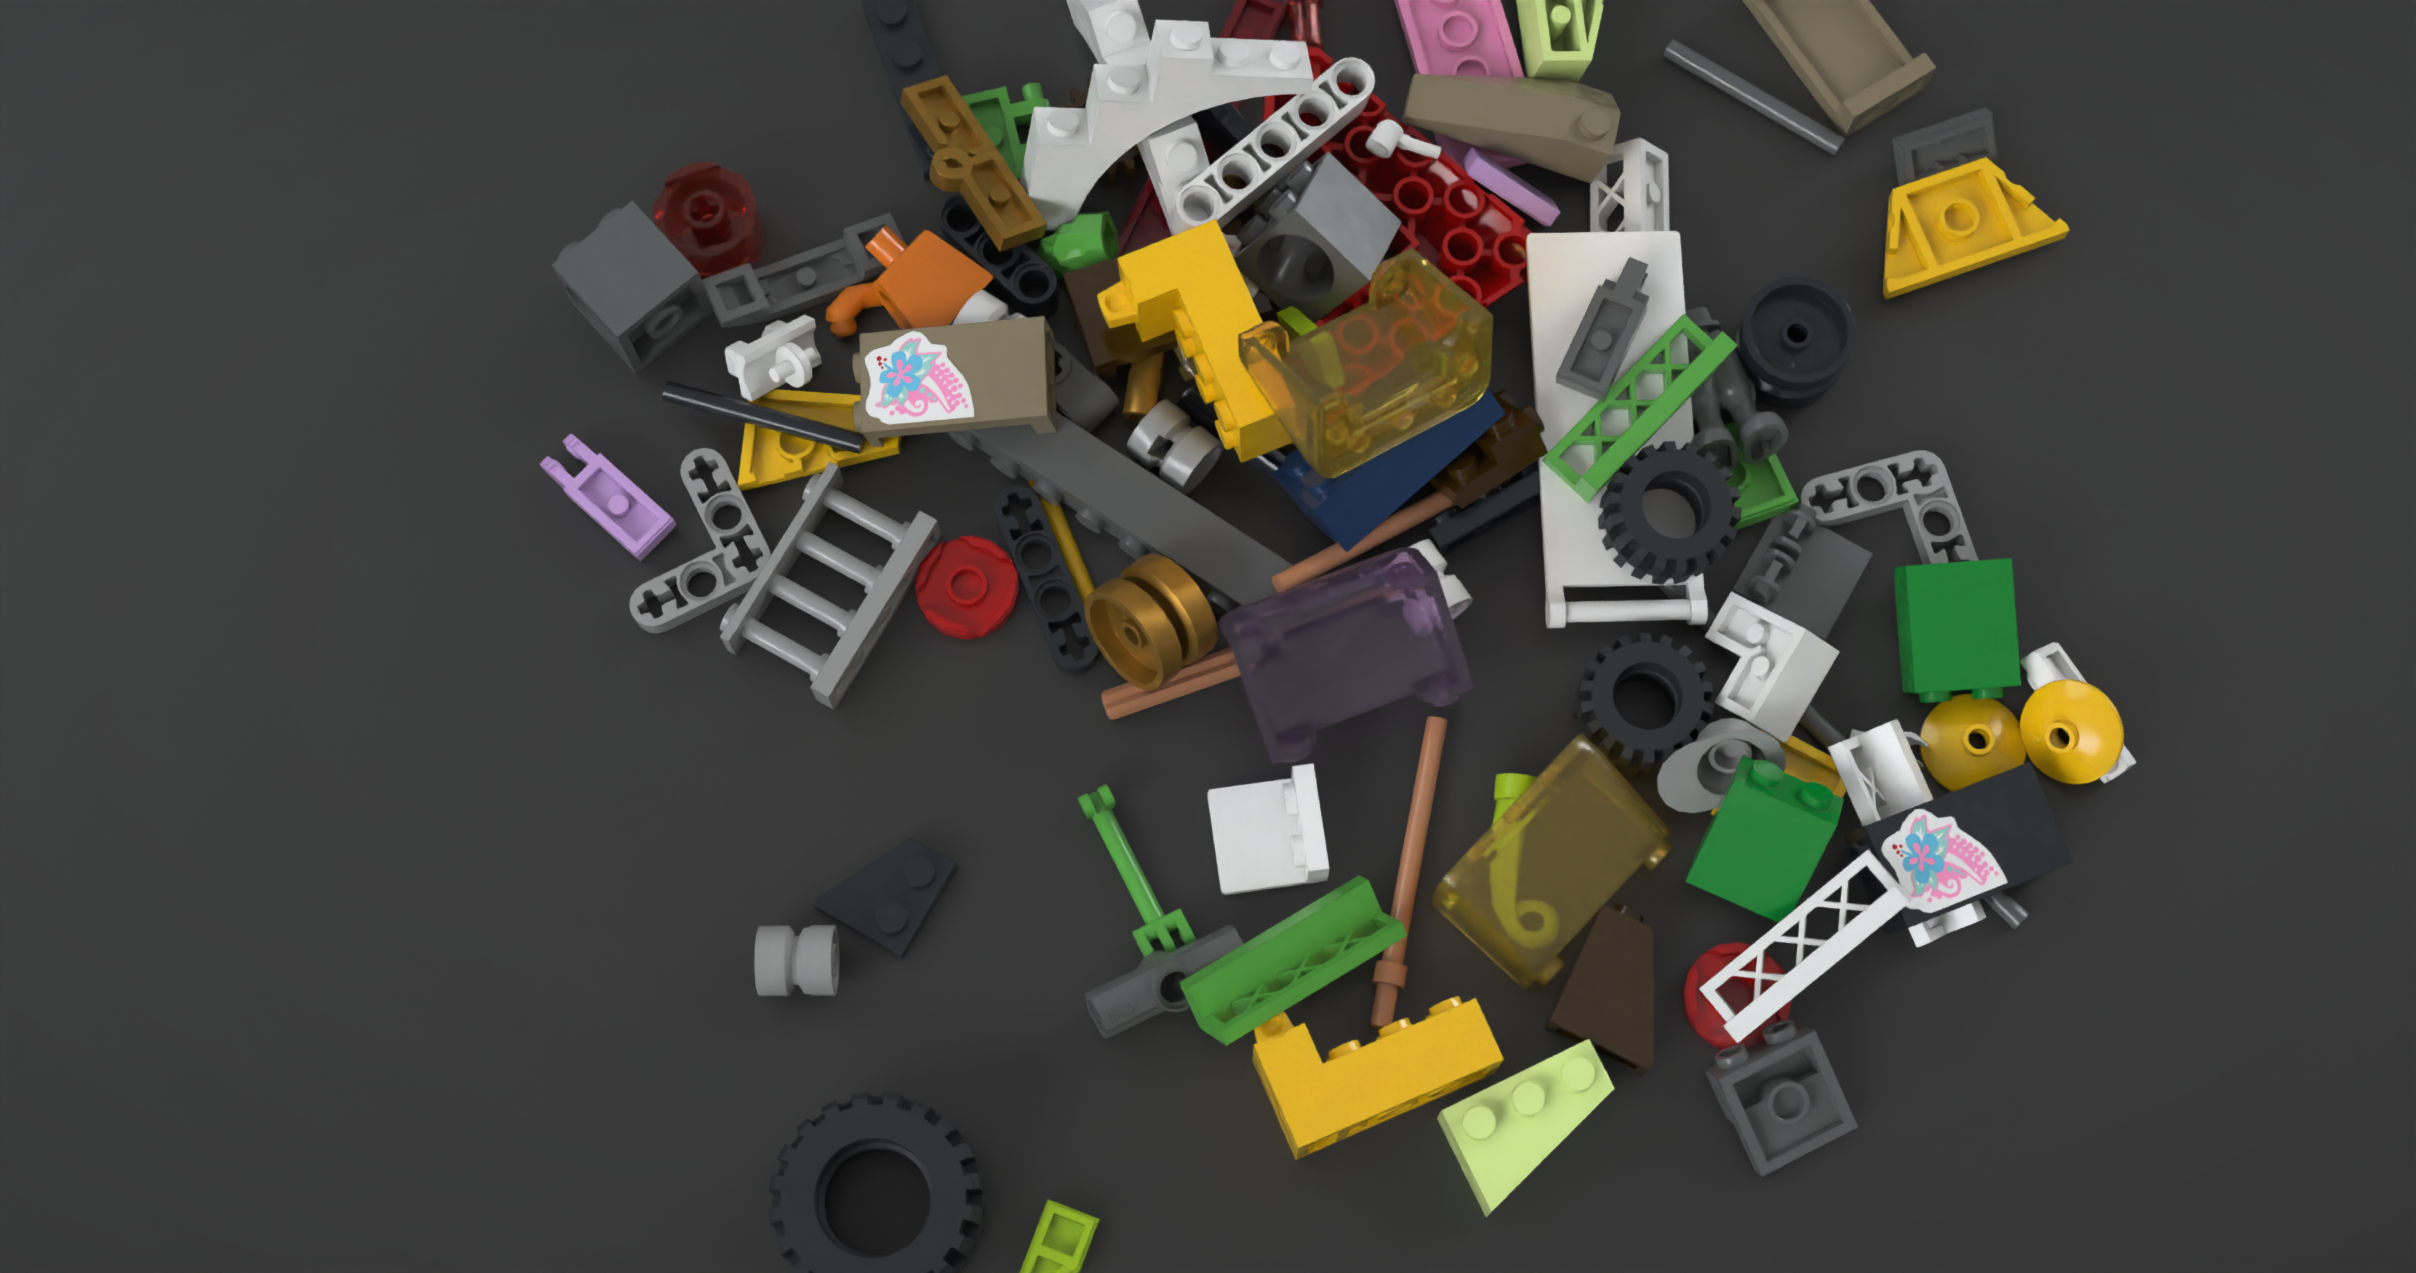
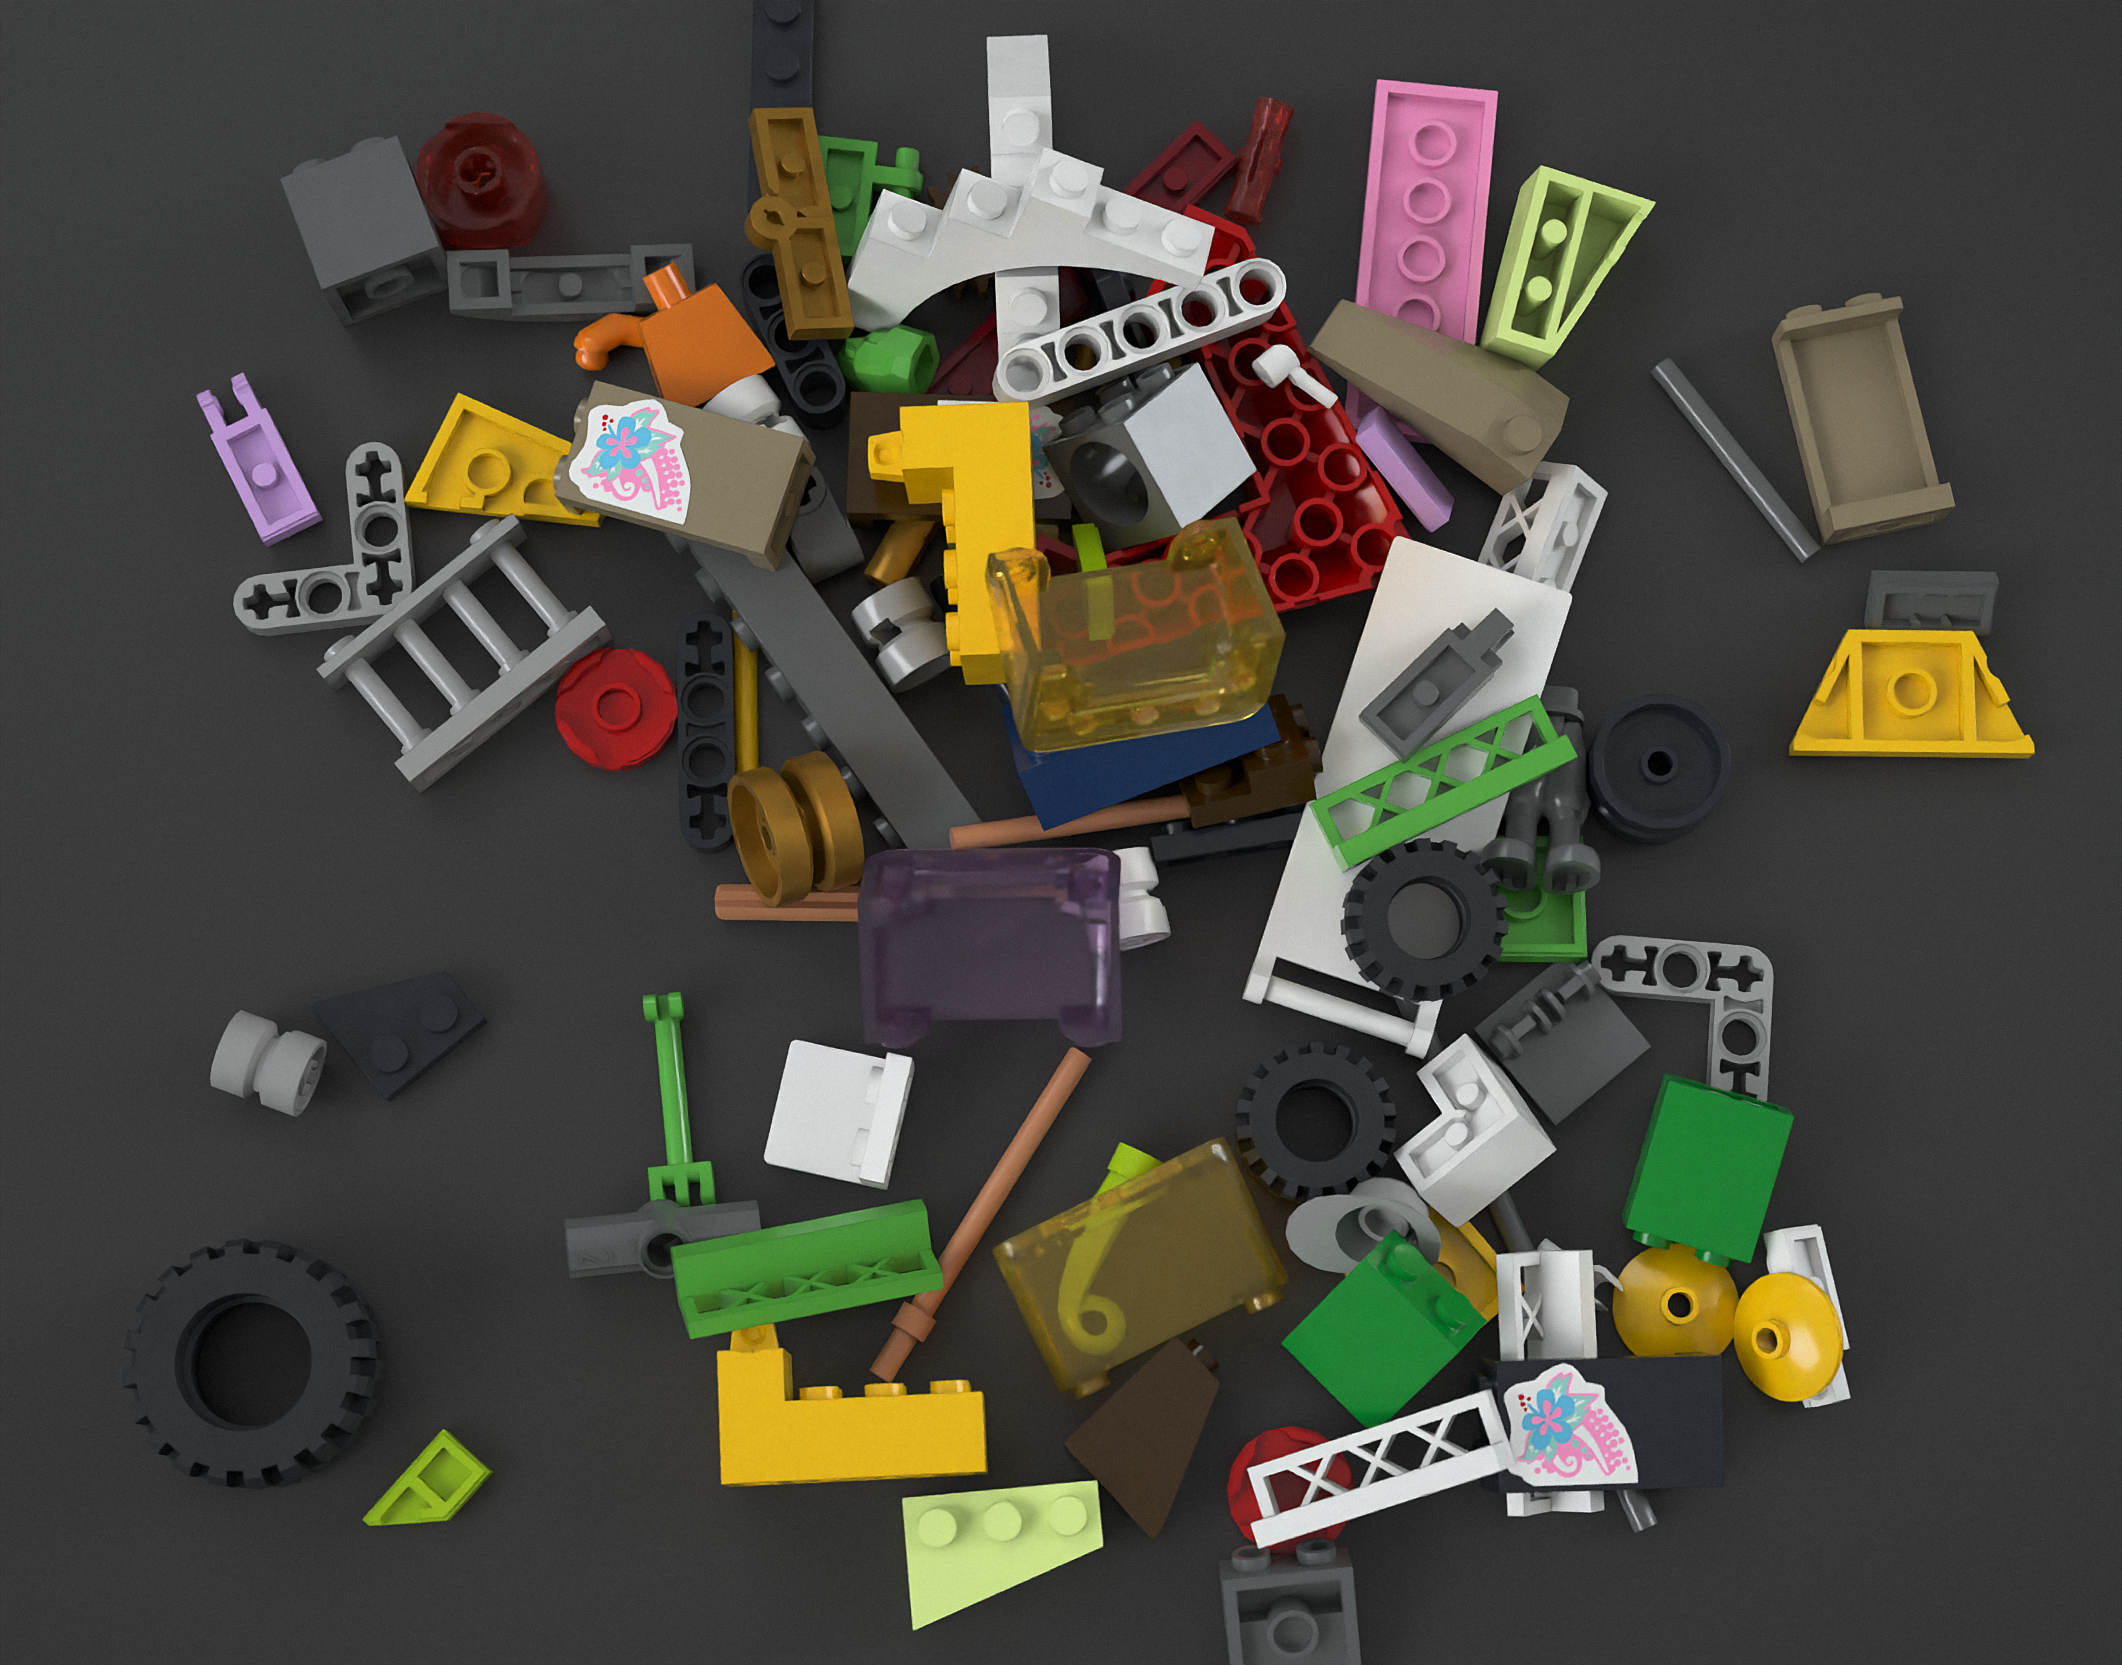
camera: 20 degrees right, 5 degrees up
black bar [662,381,866,454] -> none
white hips [725,314,821,401] -> none

